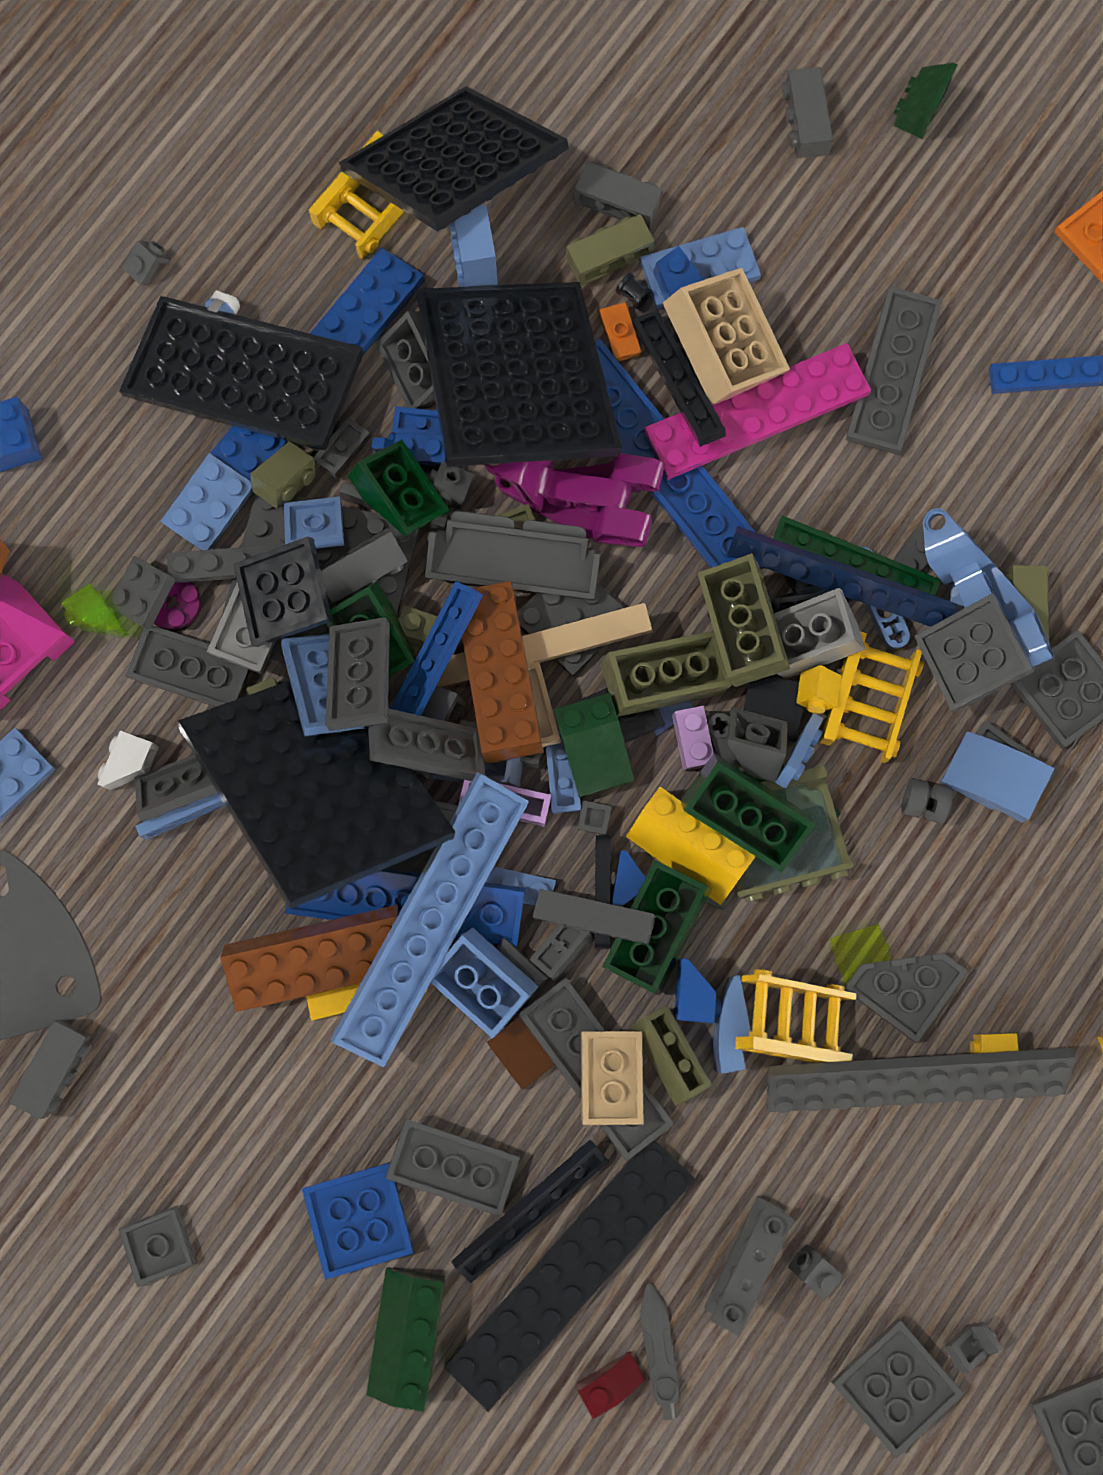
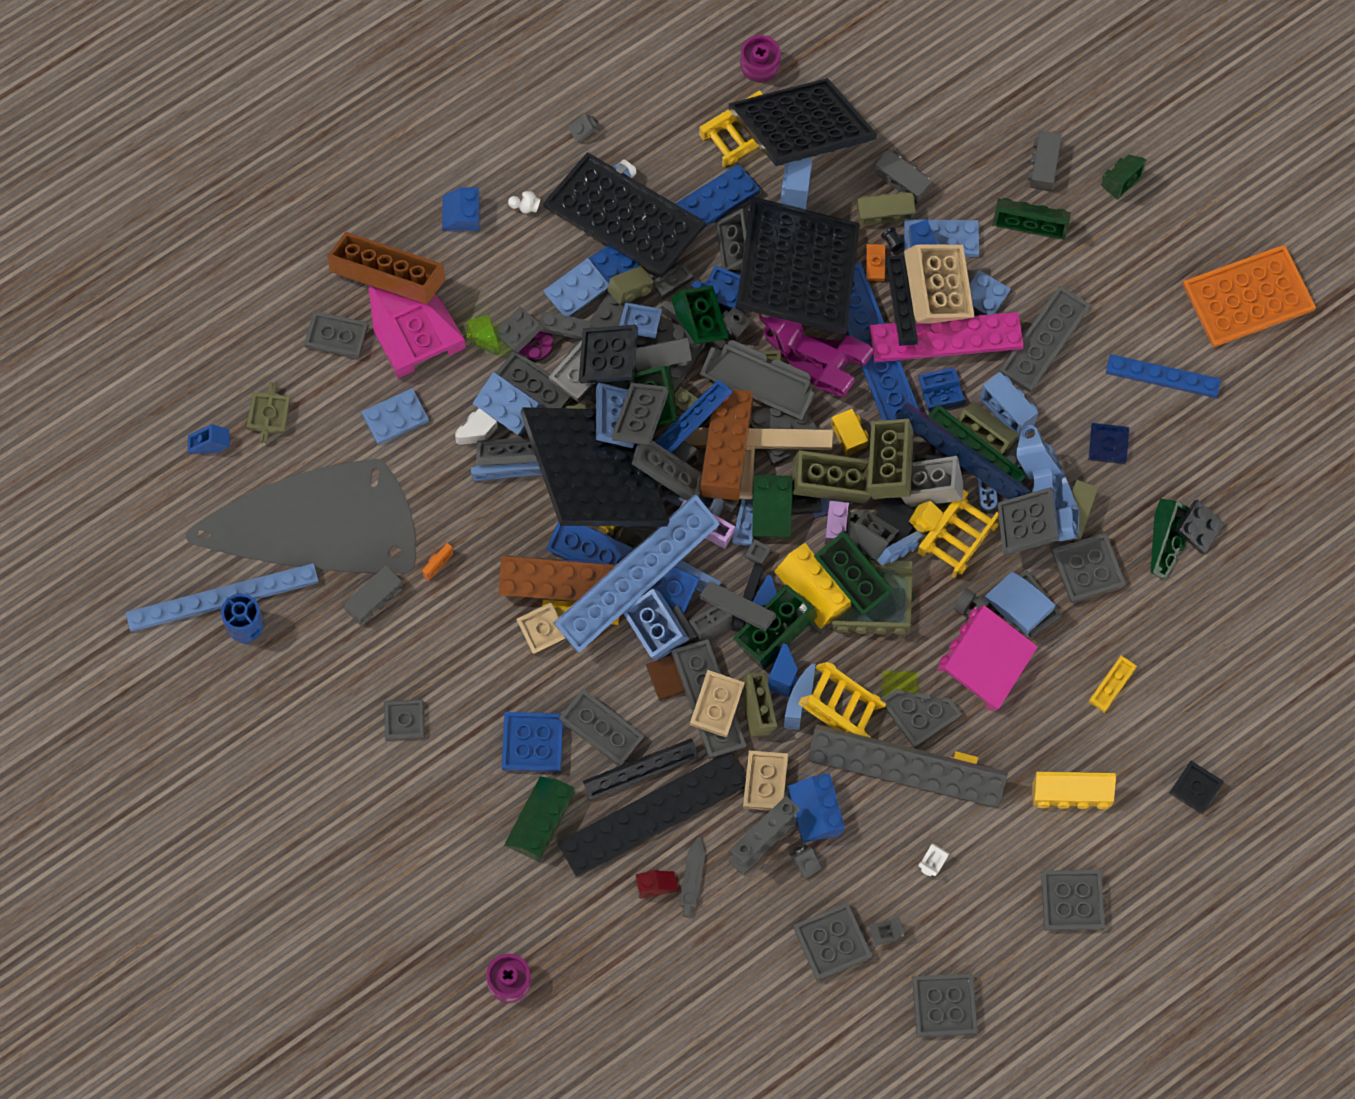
camera: 15 degrees right, 10 degrees down
none -> orange plate [422,543,453,581]
none -> medium blue brick [472,372,544,437]
none -> white animal [508,191,540,214]
none -> tan plate [517,603,566,654]
none -> magenta wheel [740,35,781,82]
none -> tan plate [743,751,788,811]
none -> blue slope [787,773,845,843]
none -> yellow brick [831,409,869,456]
none -> blue slope [918,367,965,413]
none -> white bracket [918,843,950,876]
none -> dark pink panel [937,605,1038,711]
none -> olive brick [958,402,1019,455]
none -> medium blue plate [969,270,1011,315]
none -> medium blue brick [980,372,1038,440]
none -> dark green slope [992,198,1071,240]
none -> clear blue tile [1088,423,1129,464]

